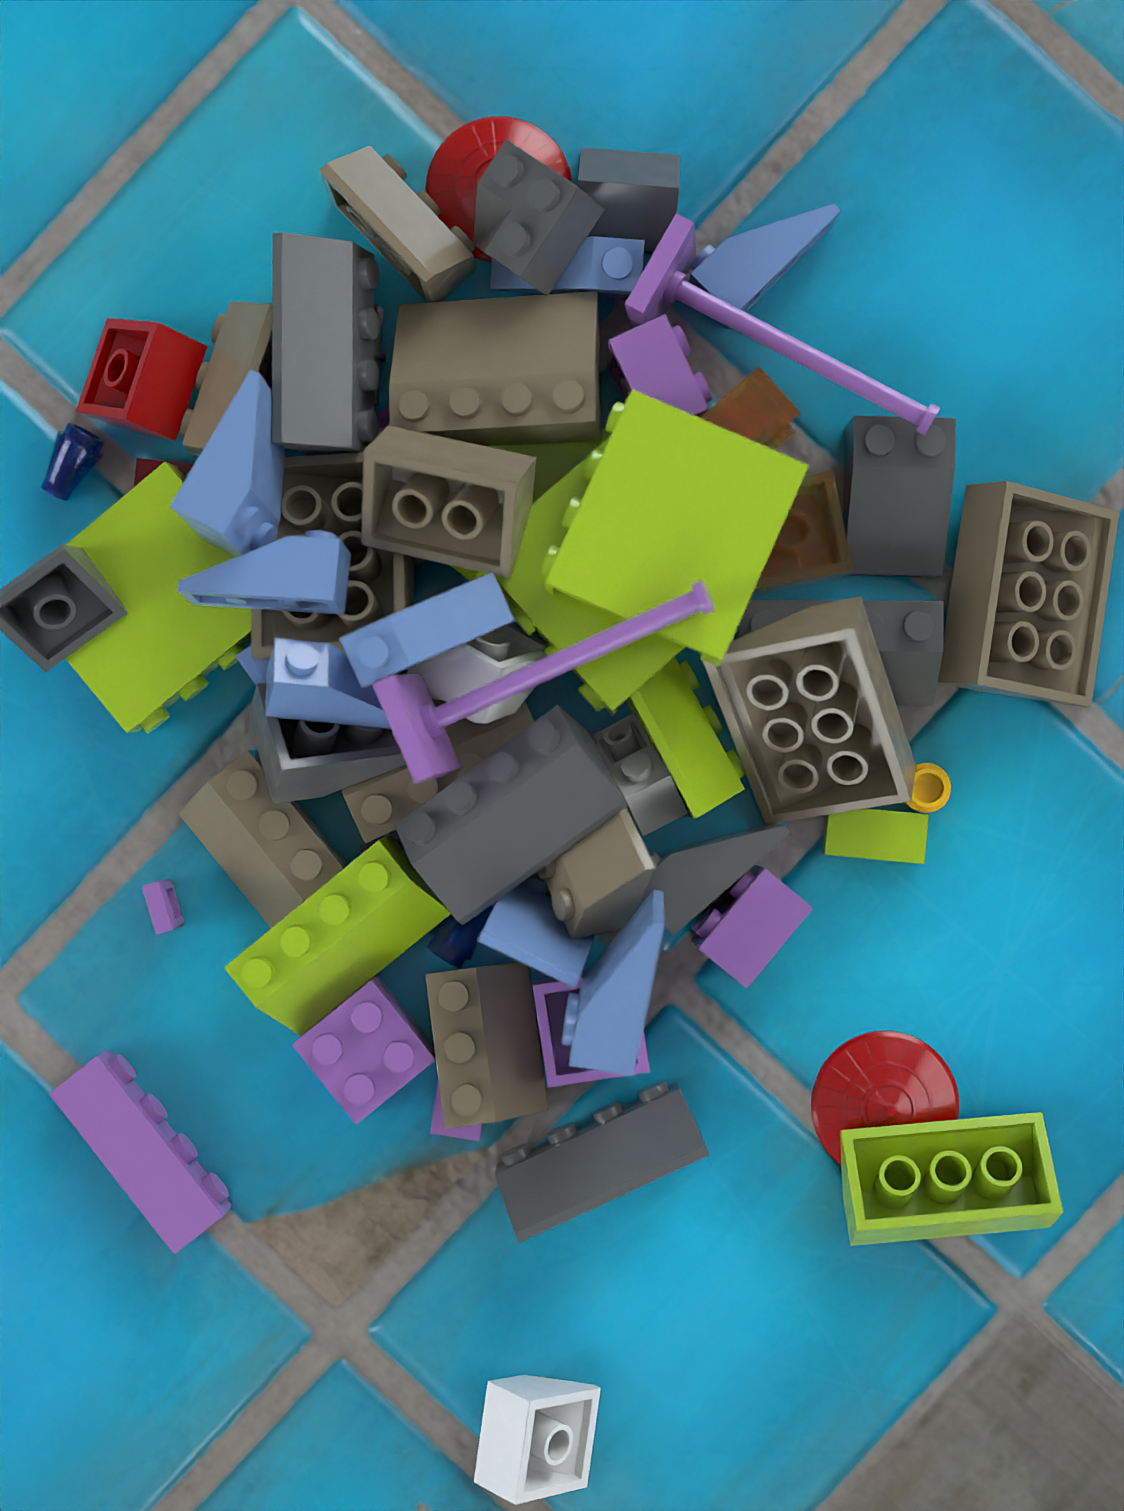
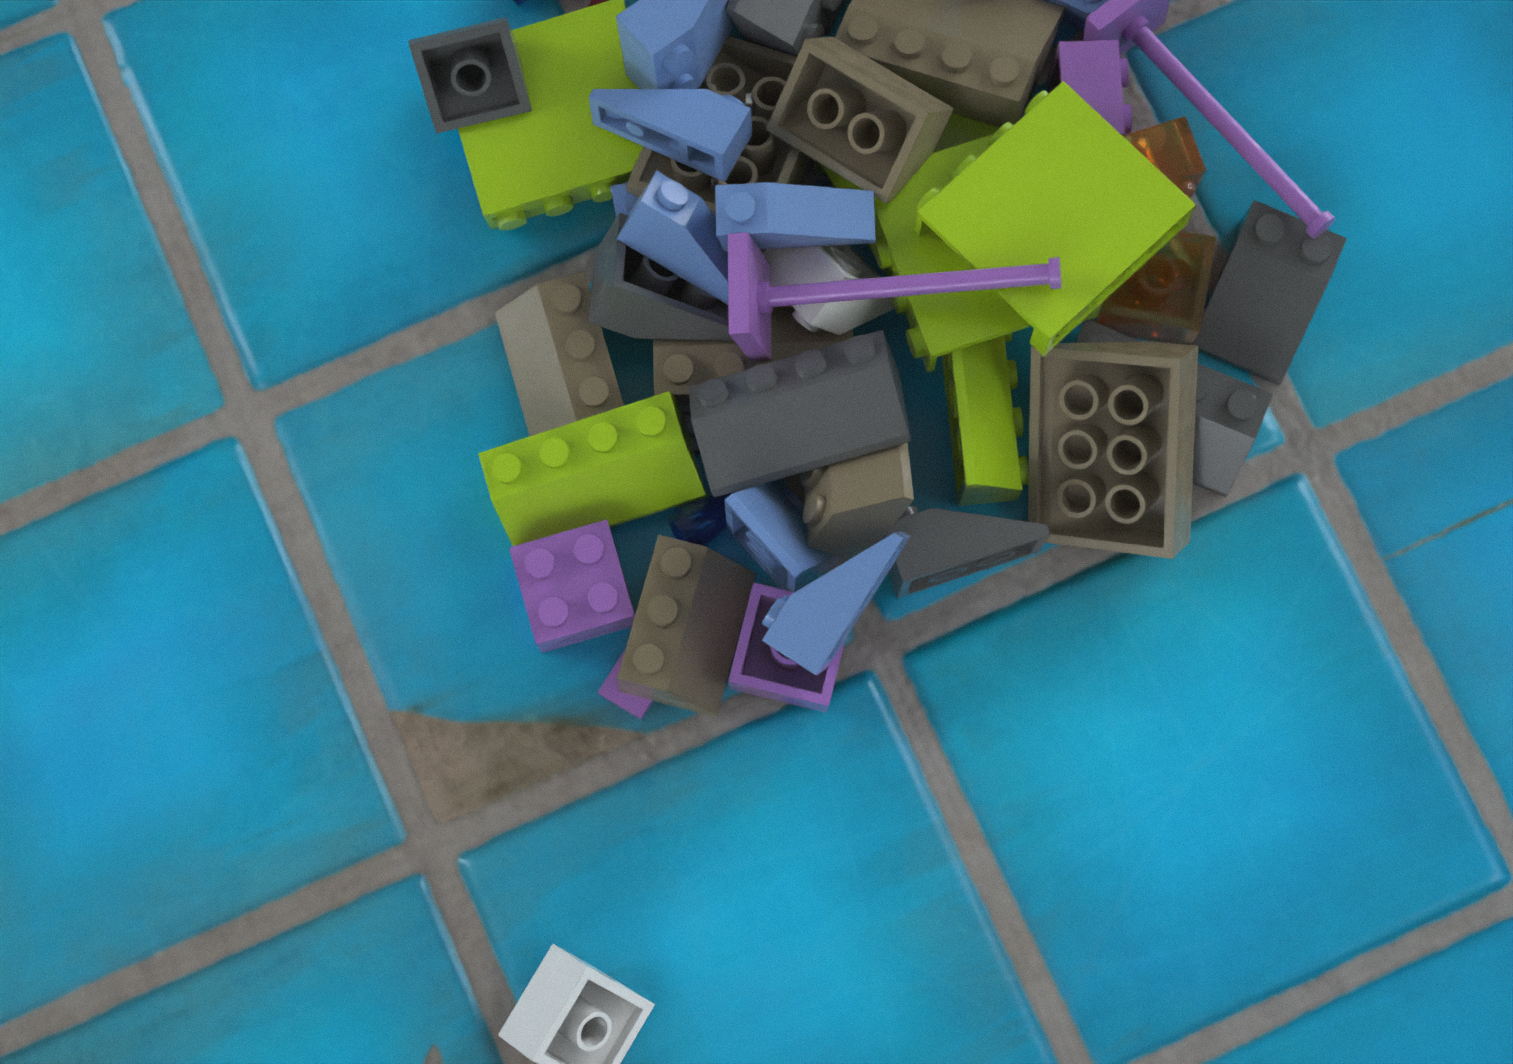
camera: 25 degrees right, 10 degrees down
medium lavender brick [49,1049,231,1255] -> none
medium lavender tile [142,879,185,935] -> none
dark grey slope [495,1080,710,1243] -> none
white slope [594,714,687,836] -> none
medium blue slope [689,204,841,329] -> none
medium lavender brick [691,864,813,989] -> none
red hat [811,1031,960,1165] -> none
lime tile [822,808,929,864] -> none
lime slope [840,1112,1063,1246] -> none
yellow plate [905,763,951,813] -> none
dark tan slope [938,481,1120,707] -> none

